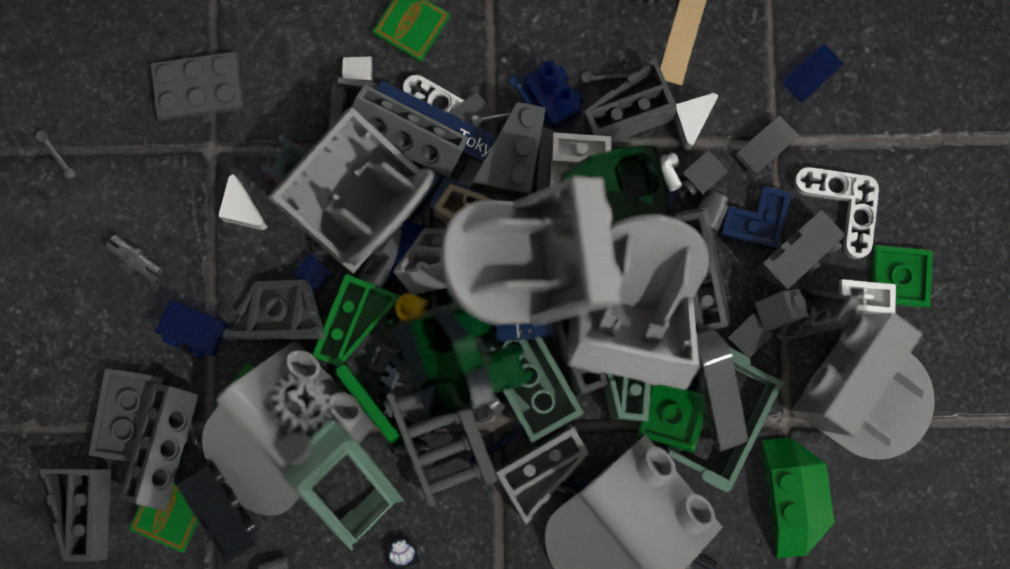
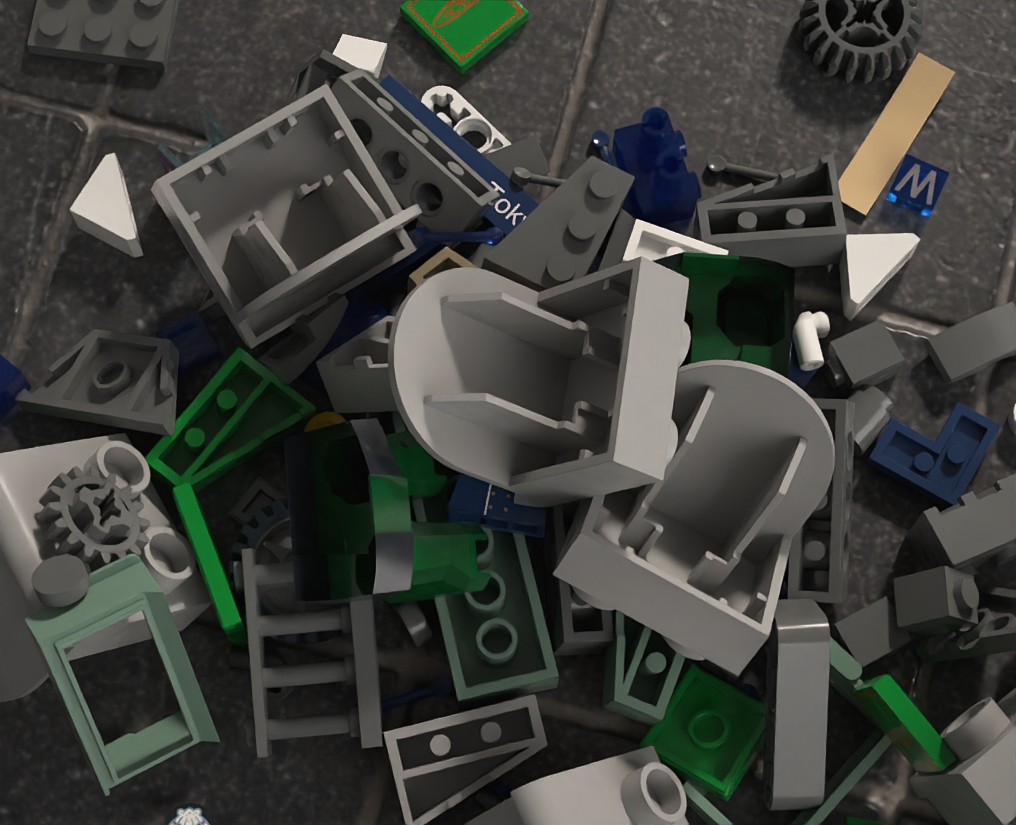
camera: 15 degrees right, 10 degrees down
none -> clear blue hinge [408,227,503,248]
none -> green tile [851,674,956,774]
none -> clear blue tile [886,154,950,218]

